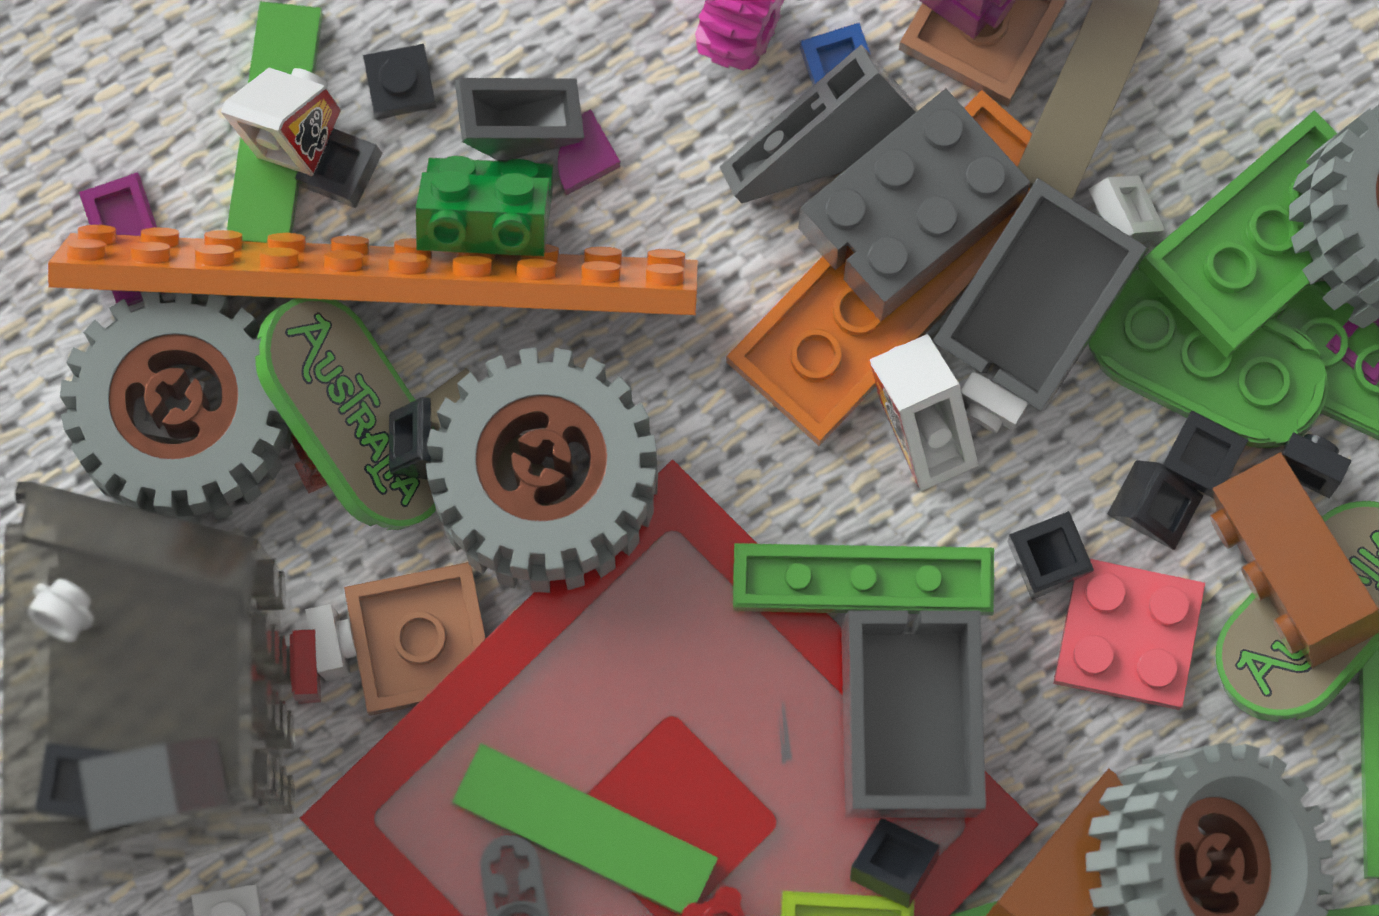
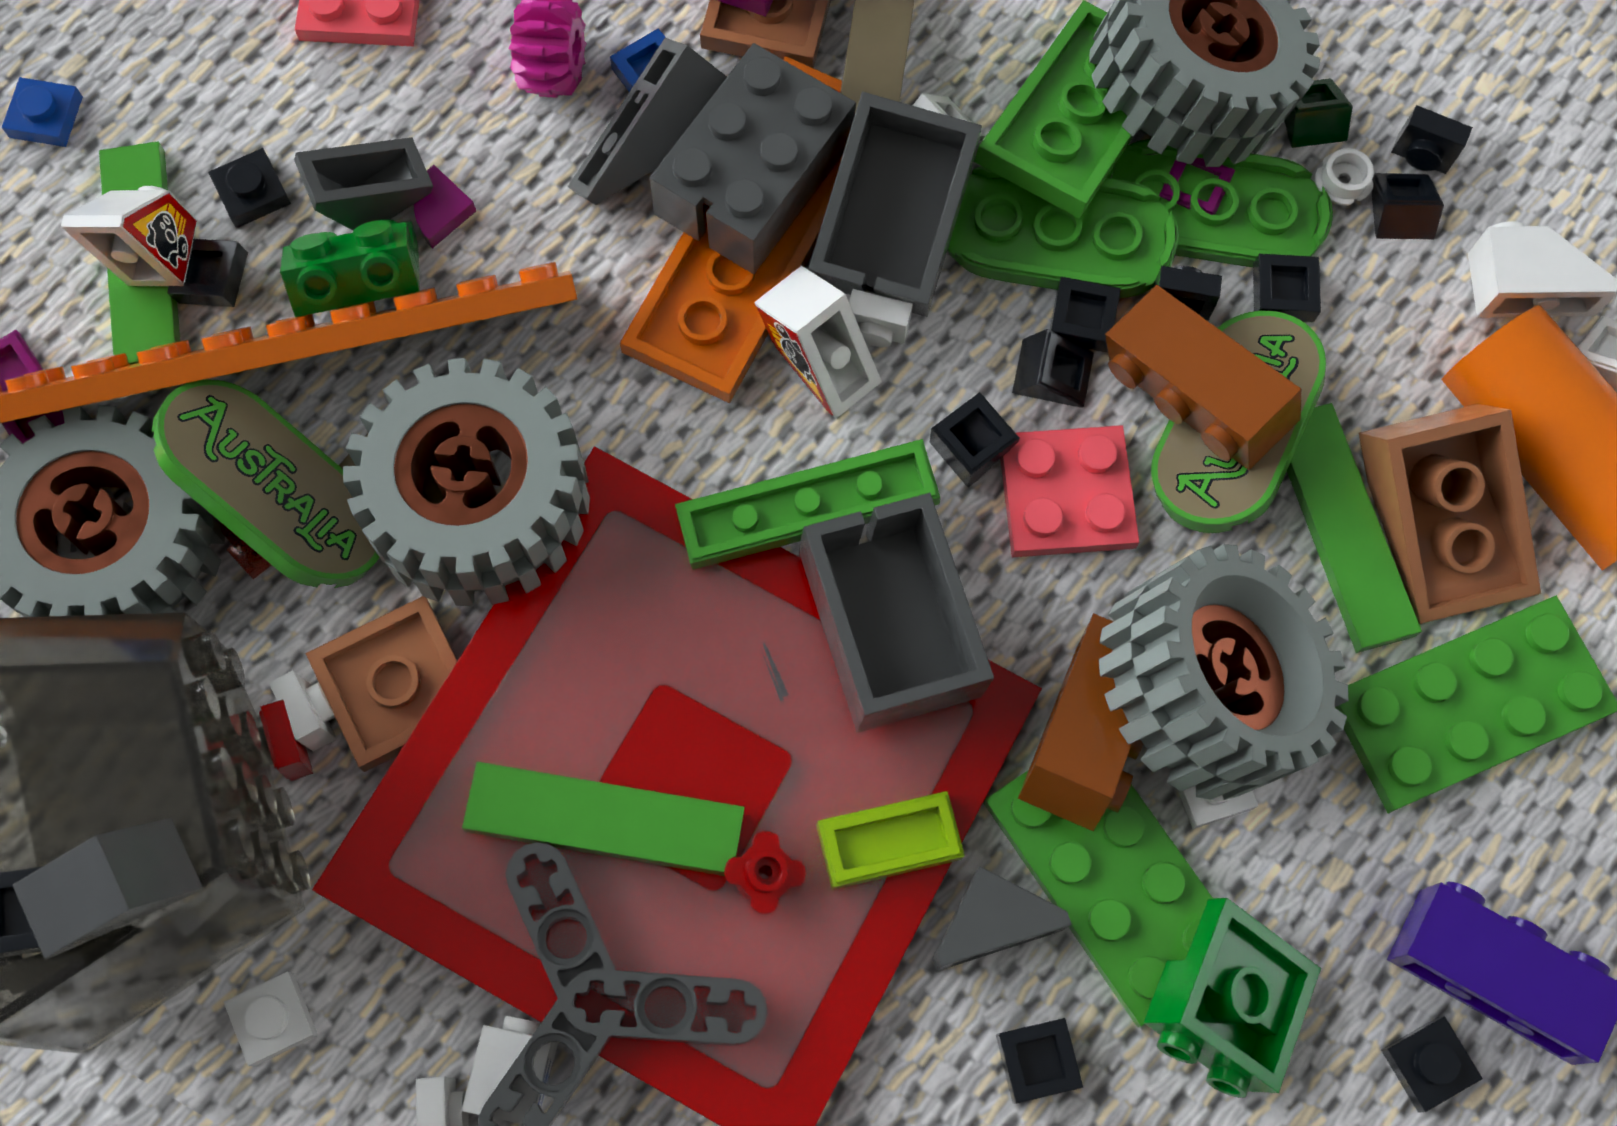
camera: 20 degrees left, 5 degrees down
black slope [389,397,432,479] -> none
black plate [850,817,940,909] -> none

